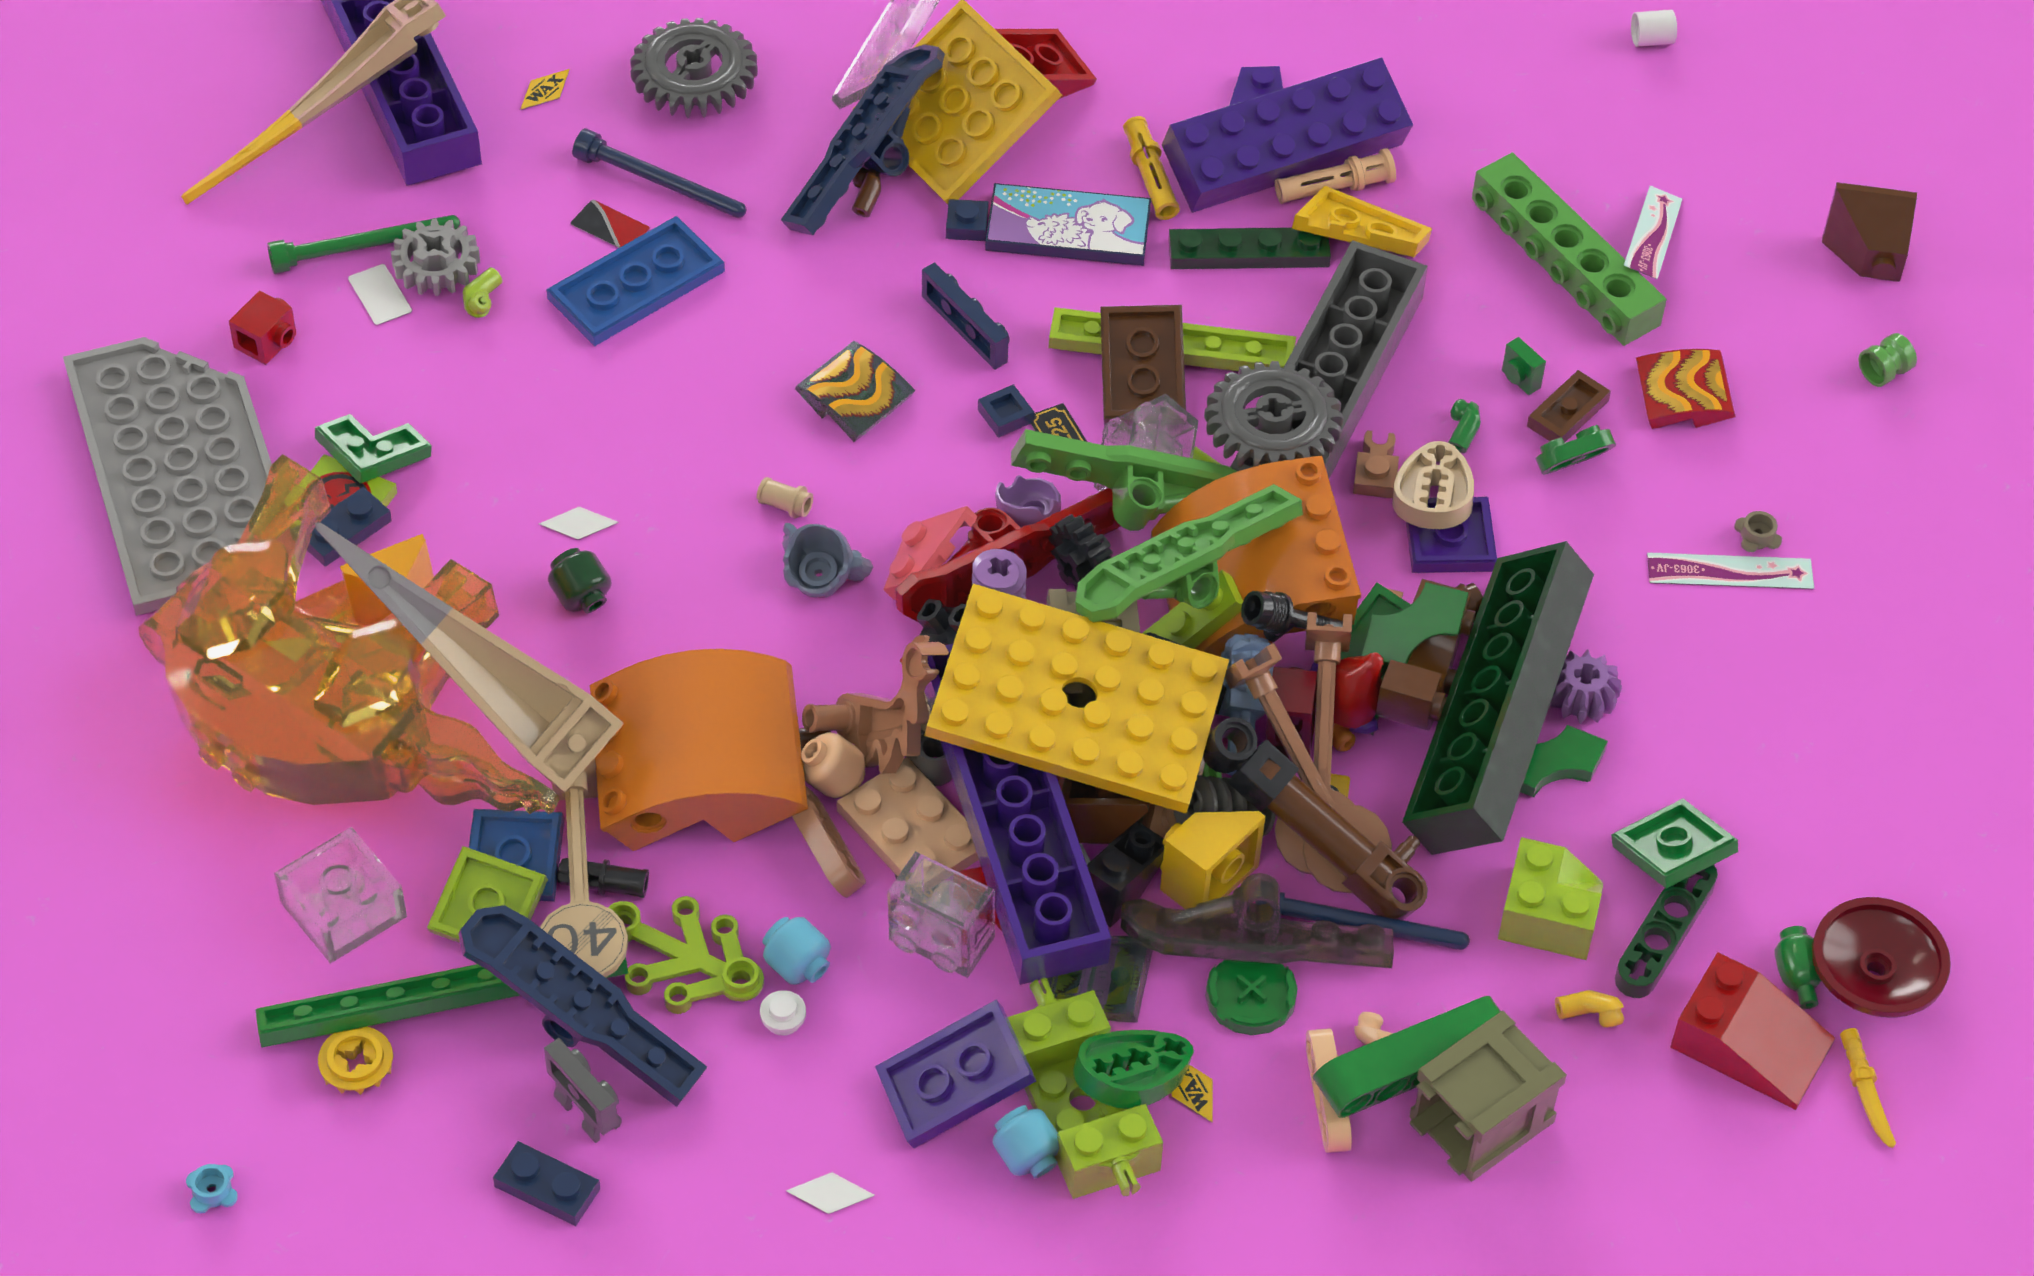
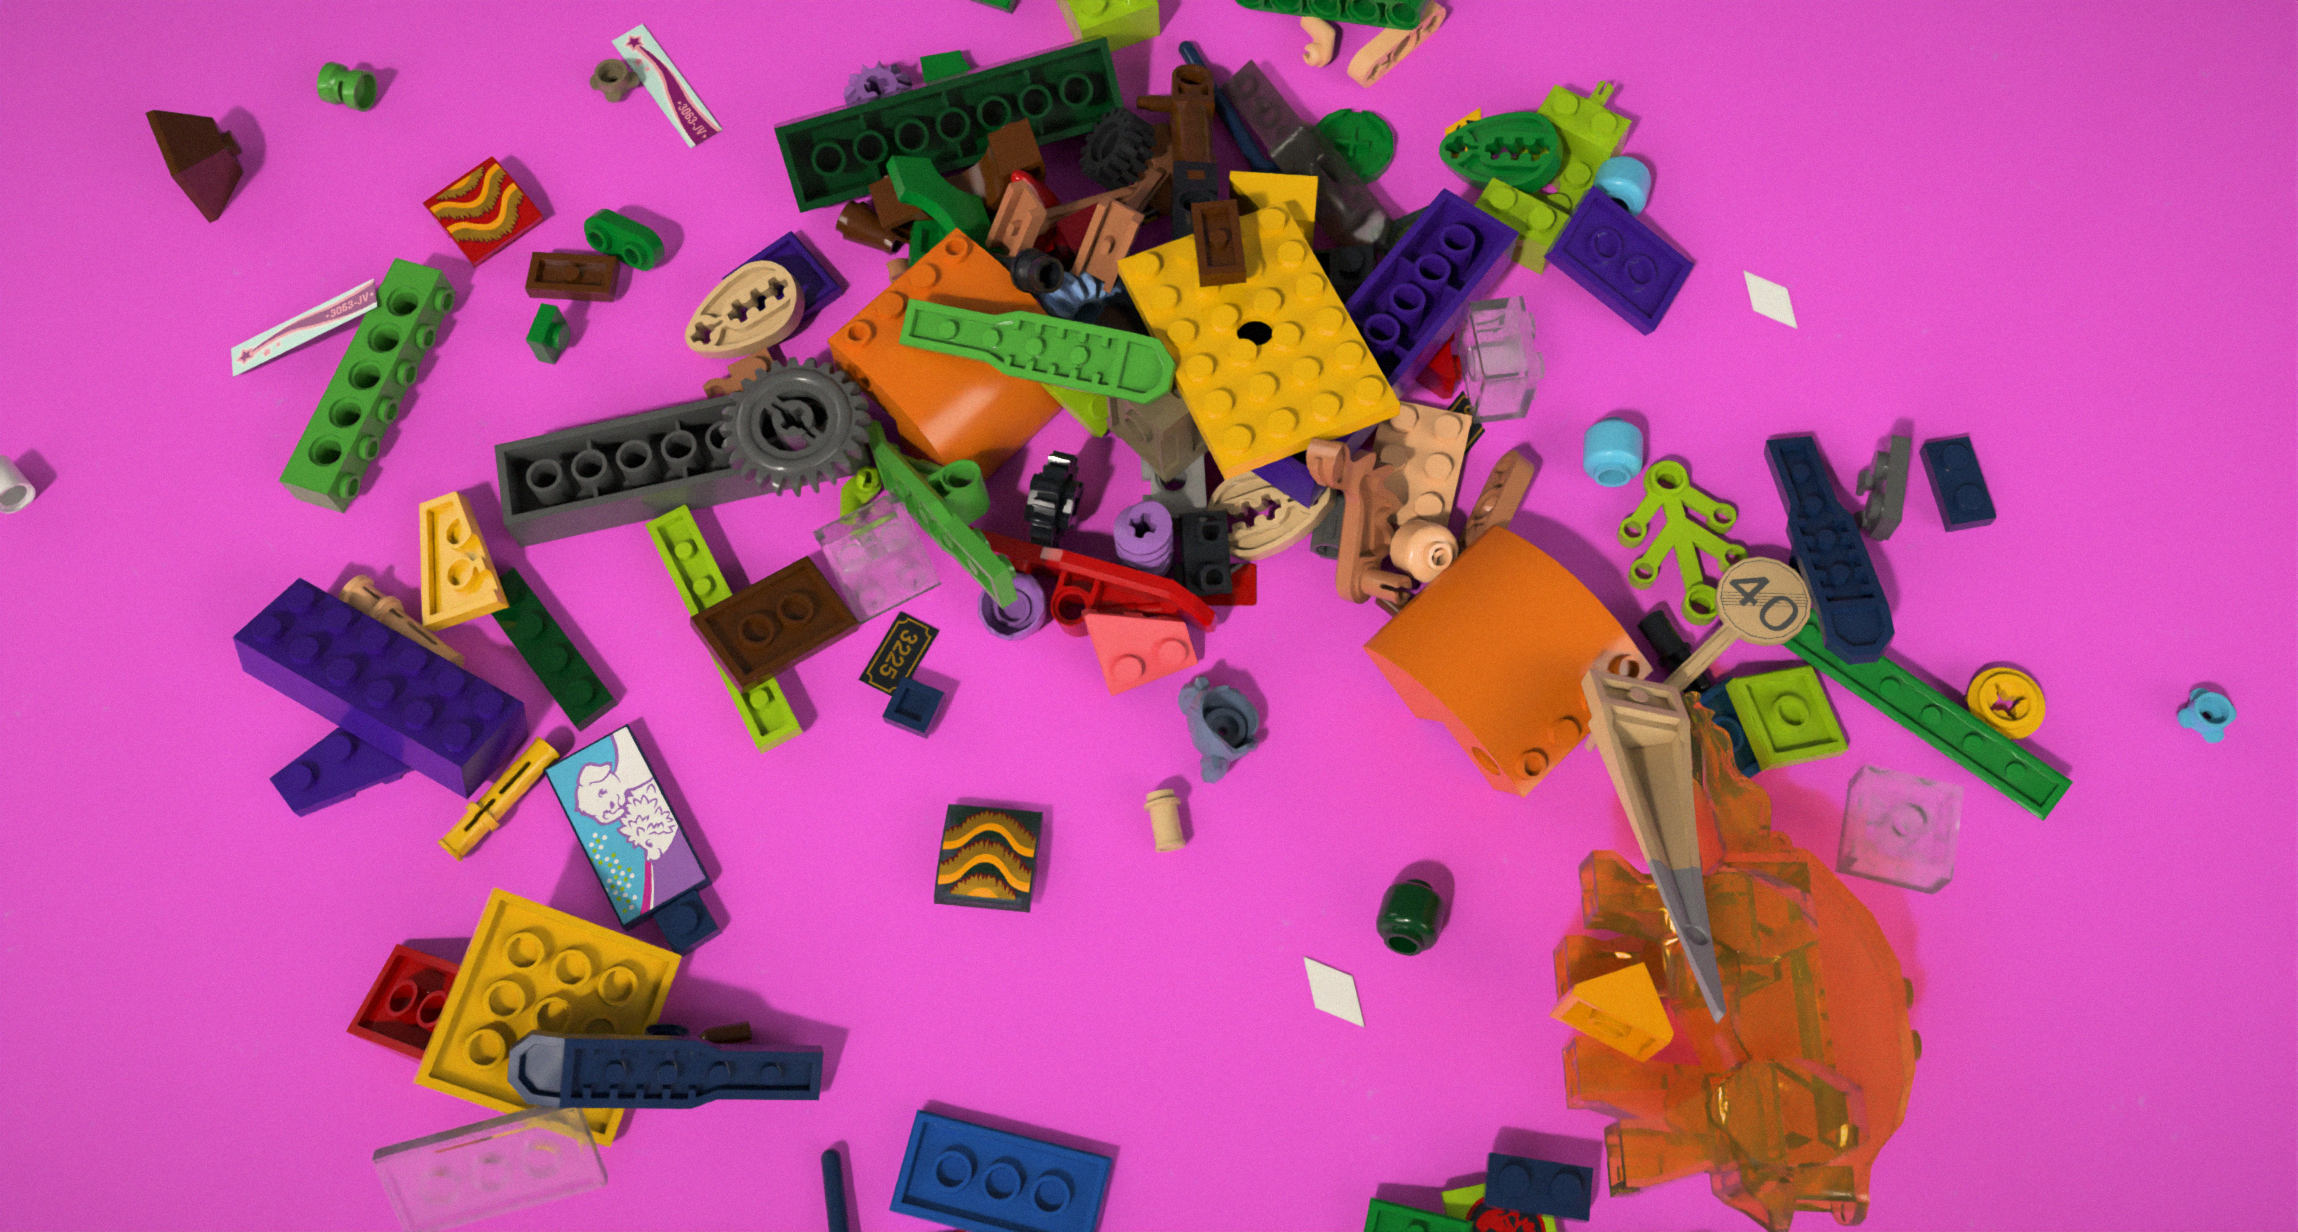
camera: 120 degrees left, 15 degrees up
white plate [760,990,806,1035] -> none
dark blue plate [922,262,1010,370] -> none
green arm [1448,399,1481,453] -> none
none -> black tyre [1079,106,1156,191]
none -> reddish brown plate [1191,199,1246,287]

